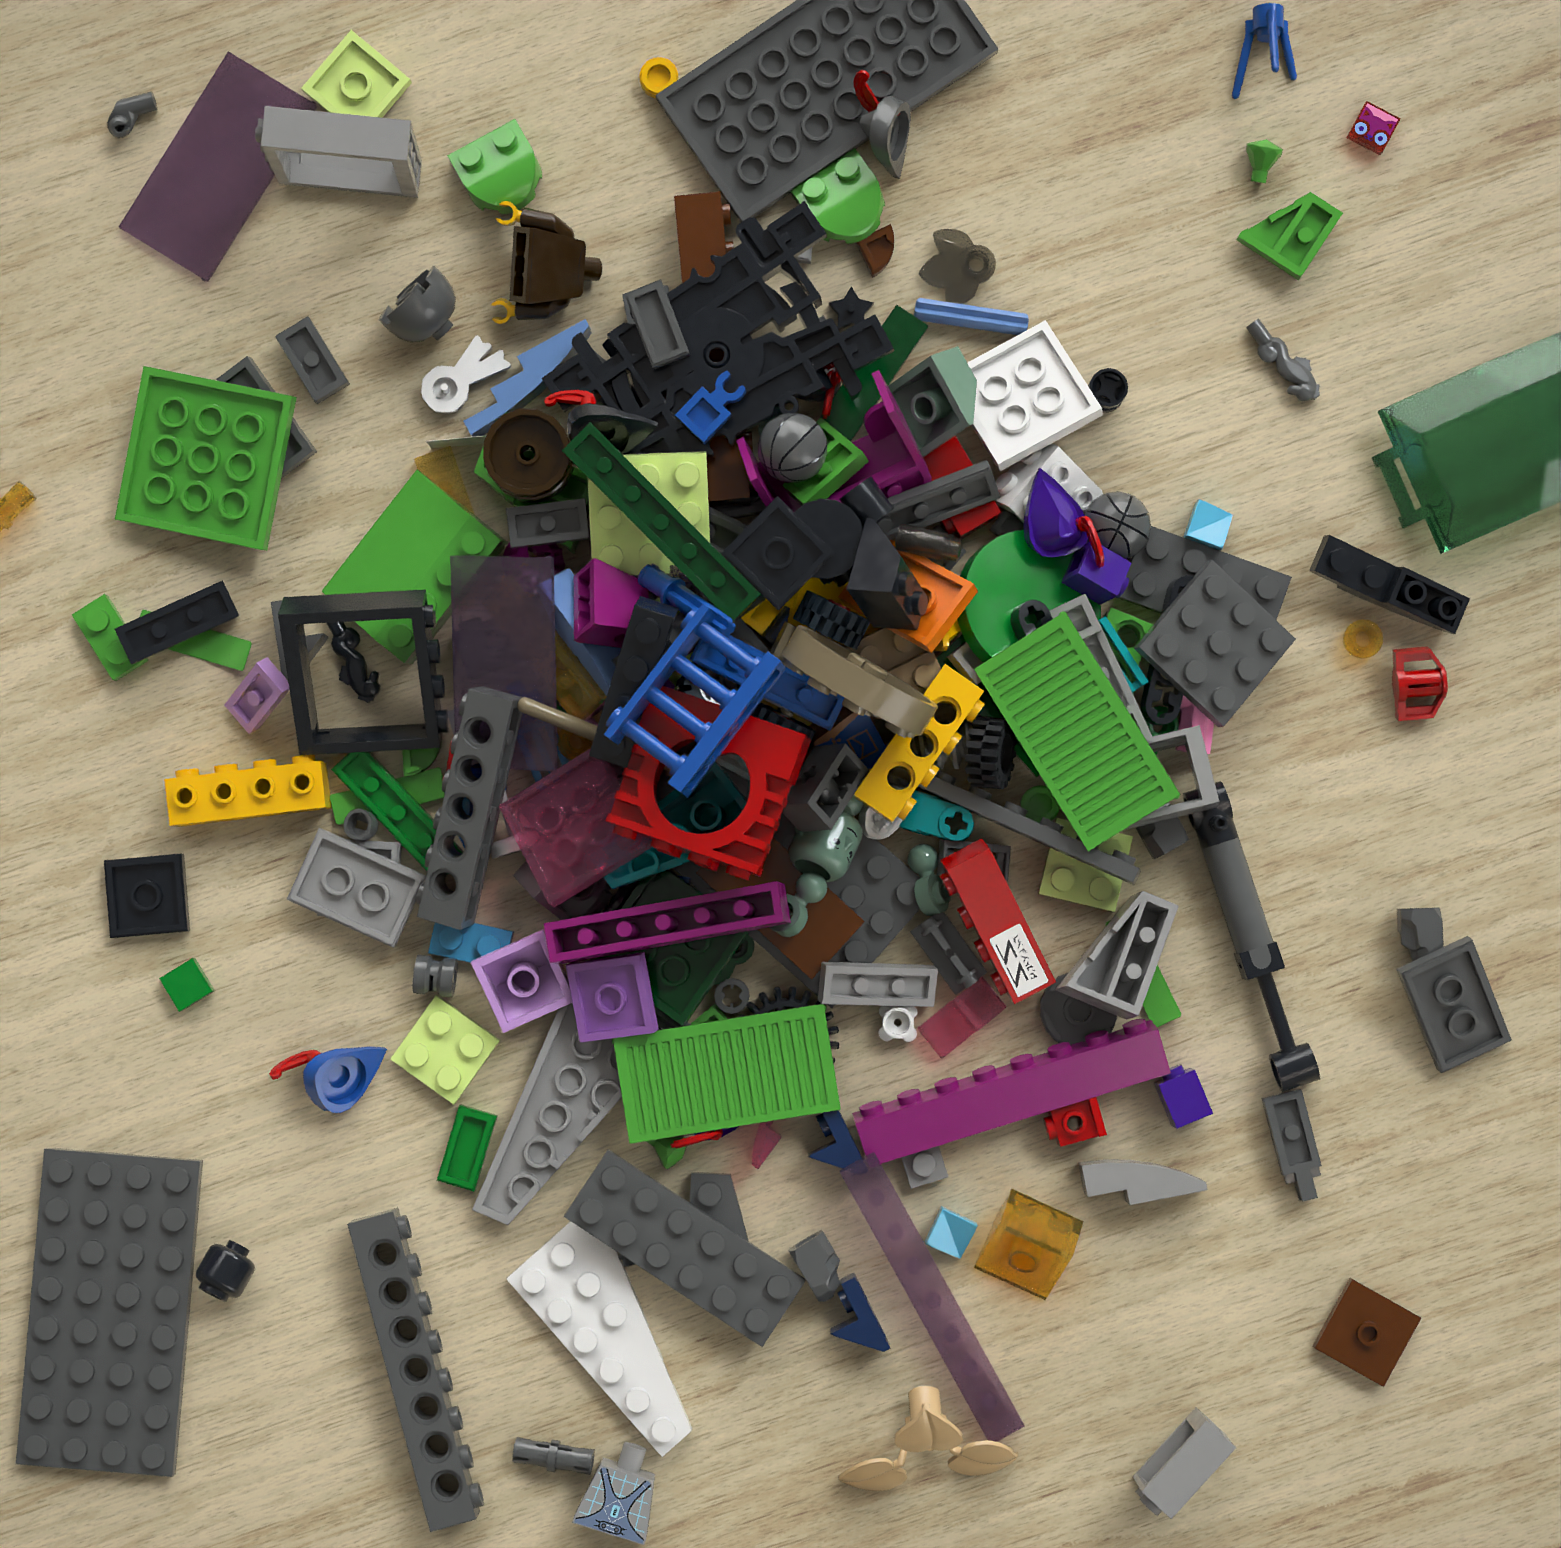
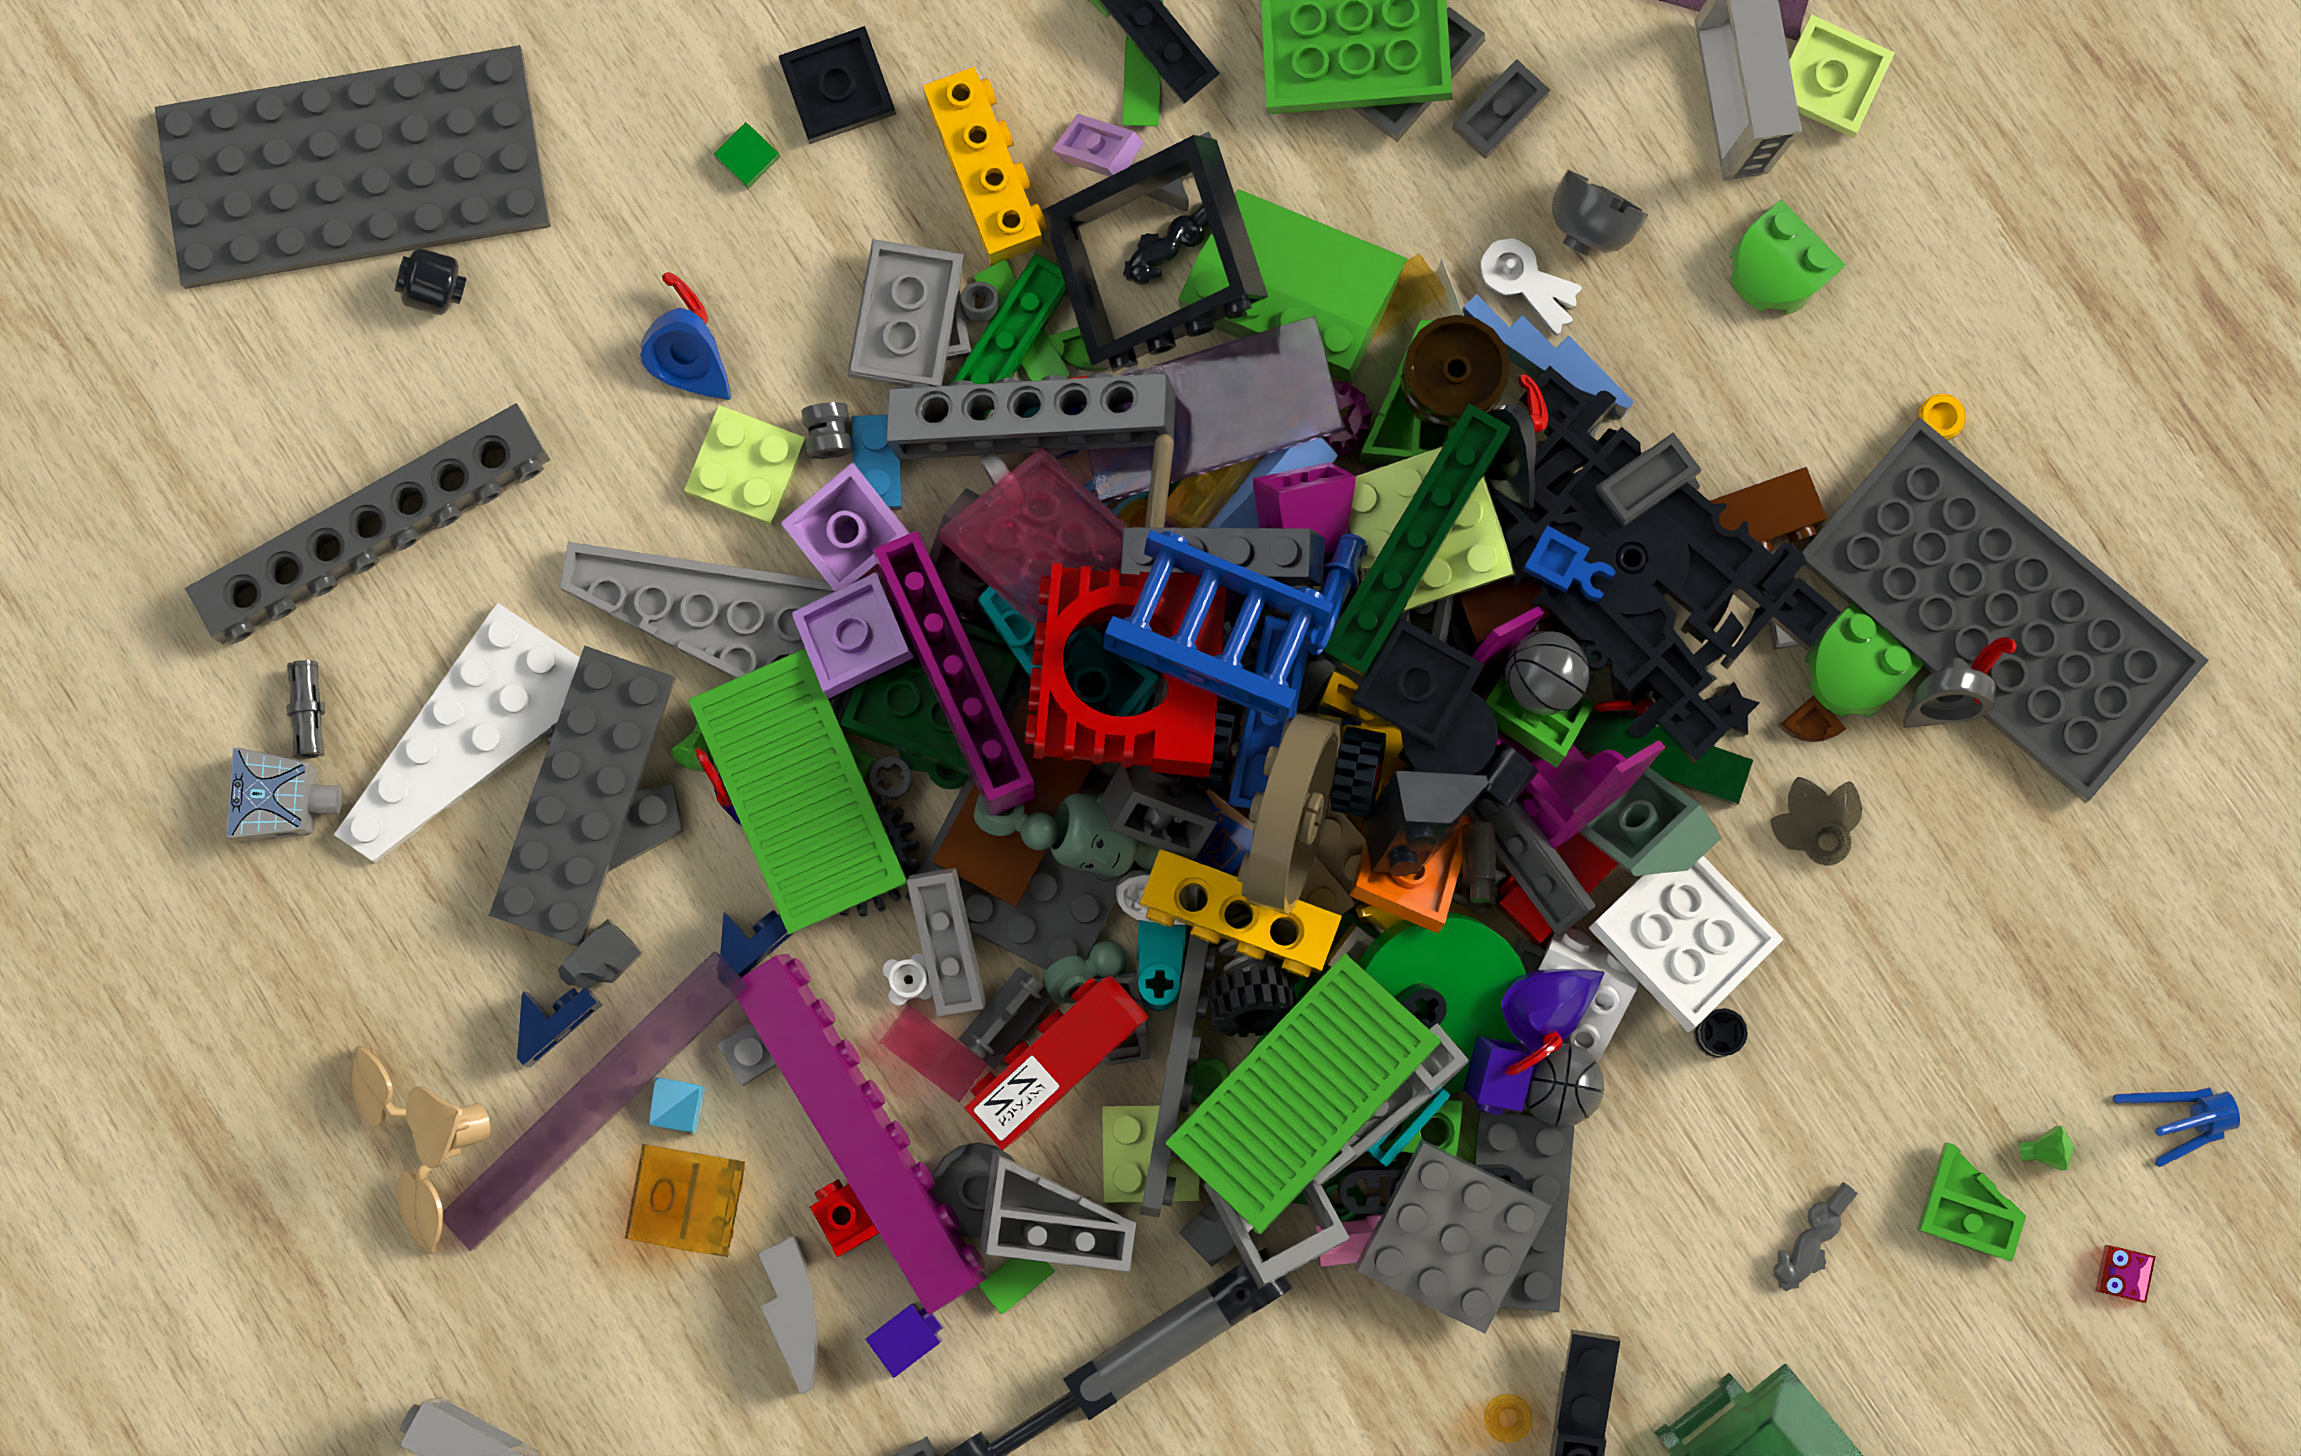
camera: 65 degrees right, 5 degrees down
green tile [437,1104,498,1192] -> none
dark brown torso [491,201,602,324] -> none
dark grey plate [506,498,591,549] -> none
clear pink slope [752,1121,782,1169] -> none
medium blue axle [914,298,1029,335] -> none
medium azure slope [1183,499,1233,551] -> none

